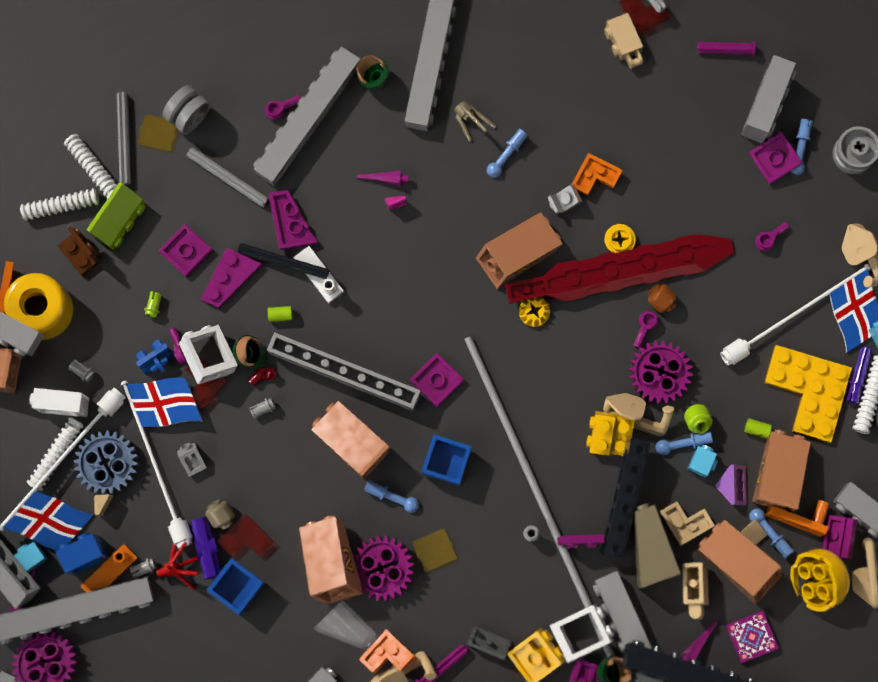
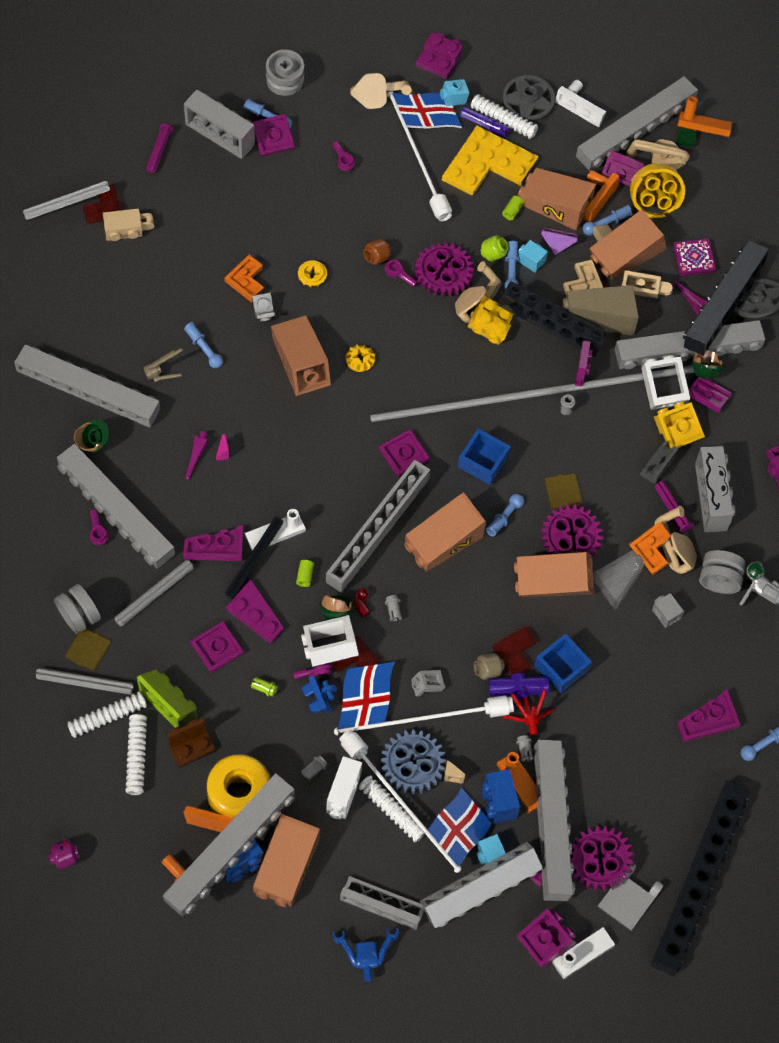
camera: 85 degrees left, 15 degrees down
dark red plate [505,234,734,304] -> none

